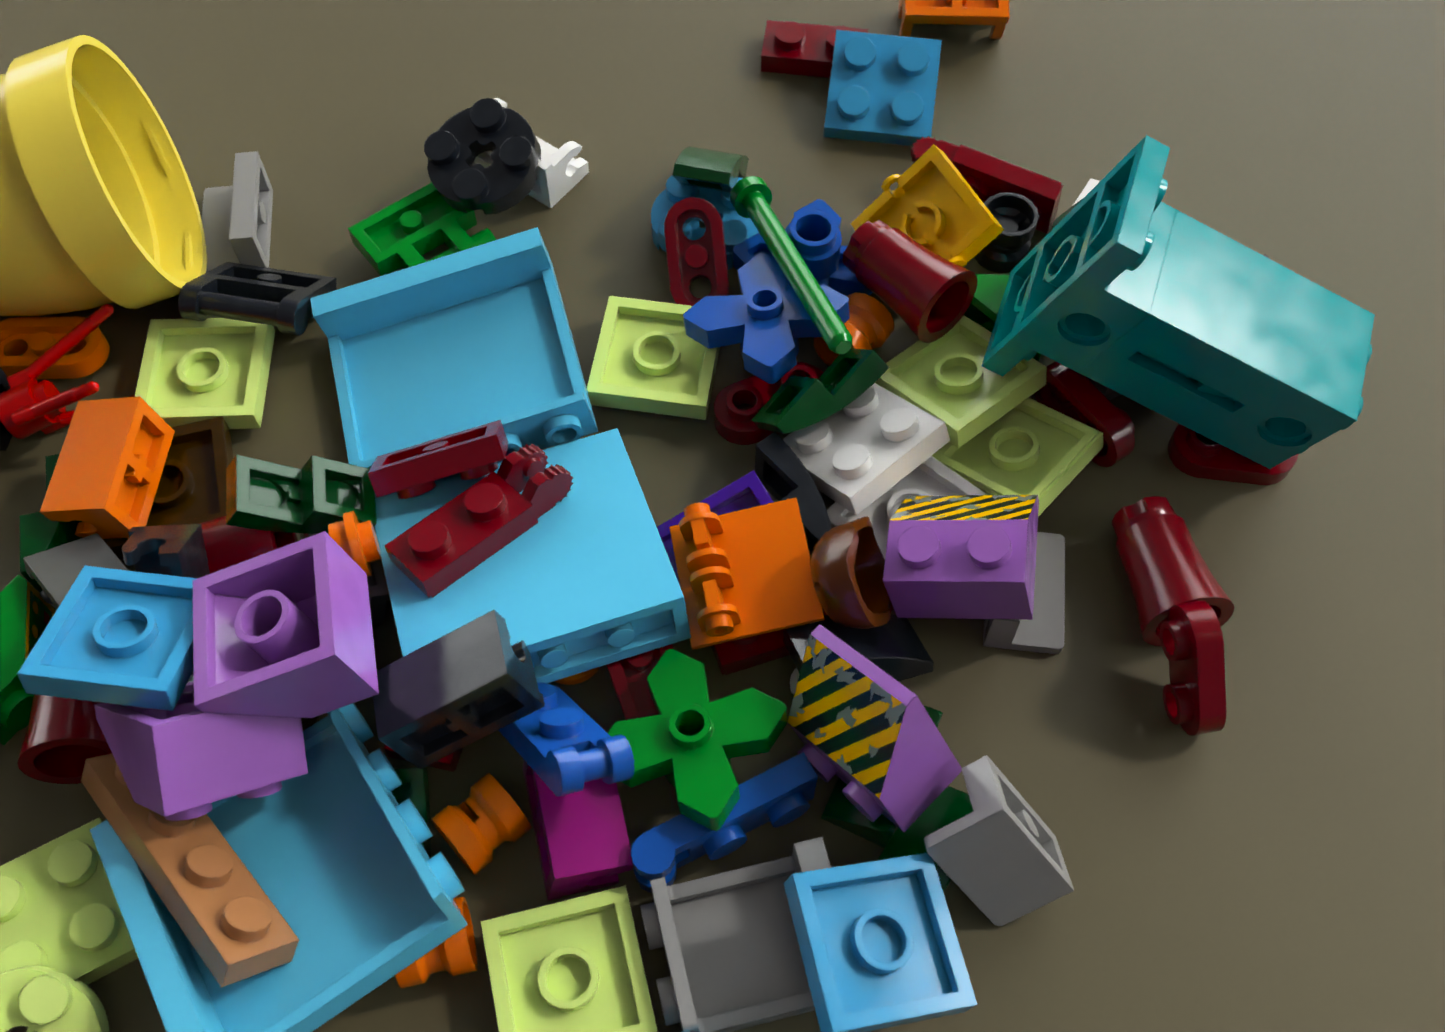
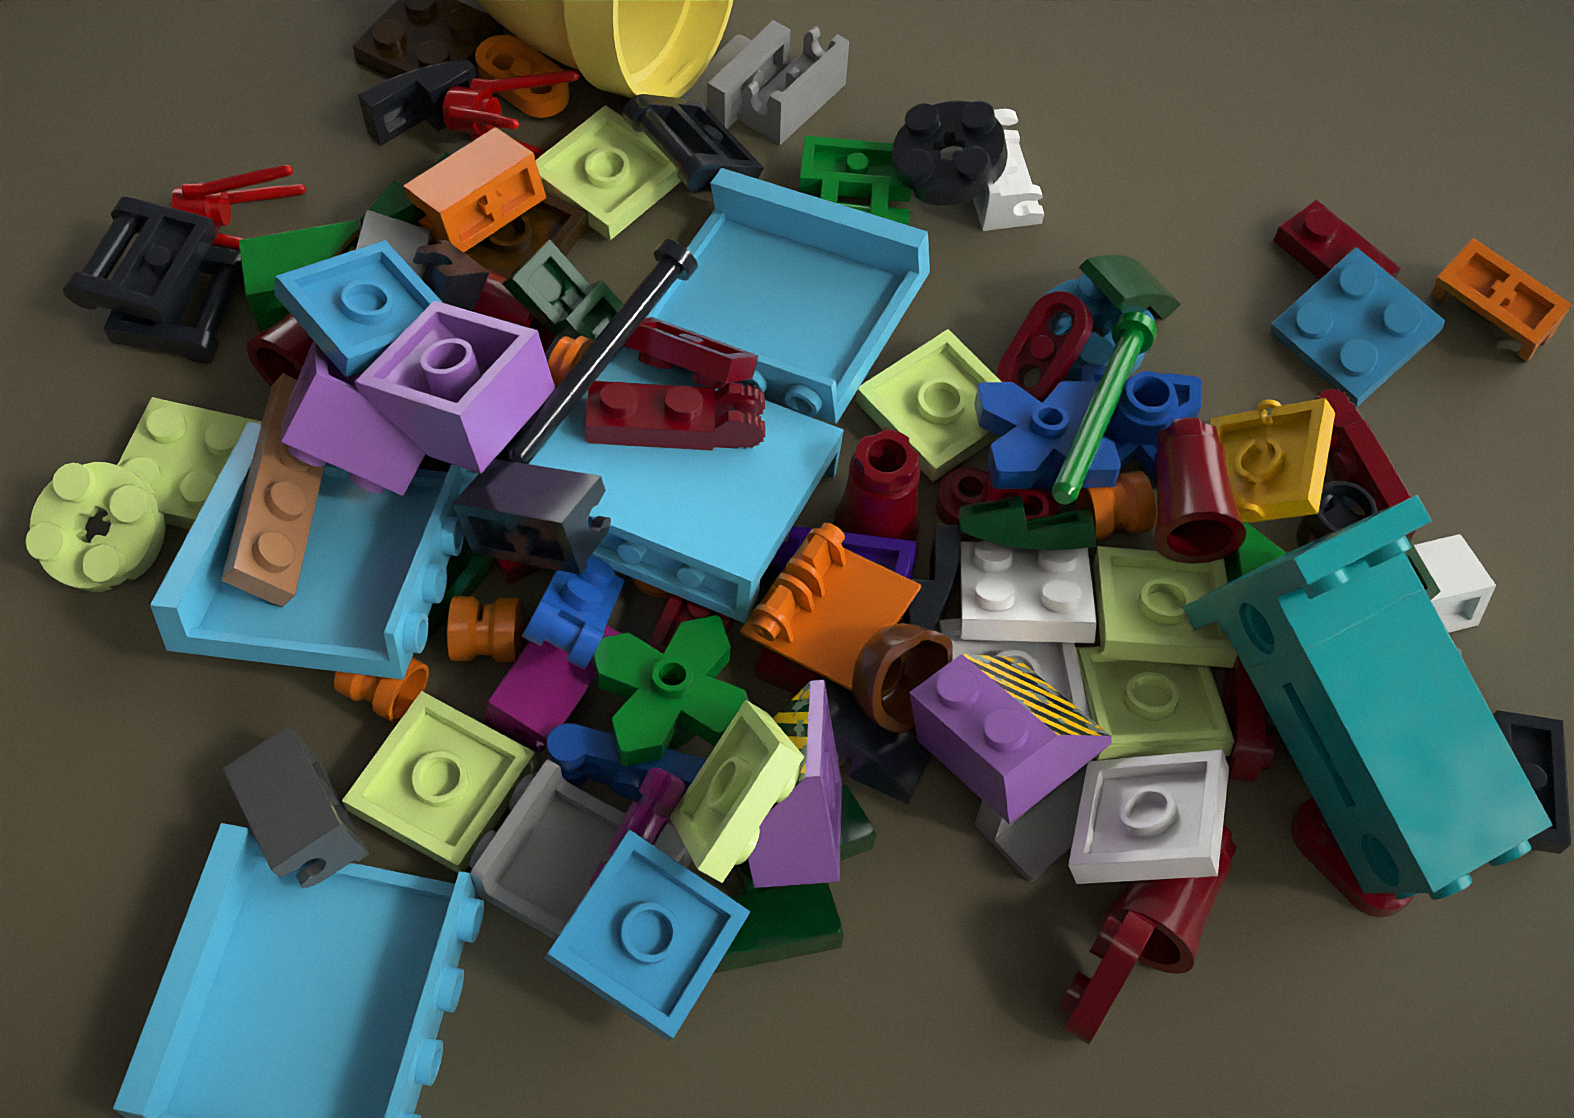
camera: 40 degrees right, 0 degrees up
light grey panel [924,755,1074,926] -> none
none -> black bar [505,239,698,464]
none -> magenta axle [590,767,685,887]
none -> yellowish green plate [670,700,804,883]
none -> light grey hinge [738,26,849,146]
none -> dark red plant [834,429,920,541]
none -> white plate [1068,750,1229,884]

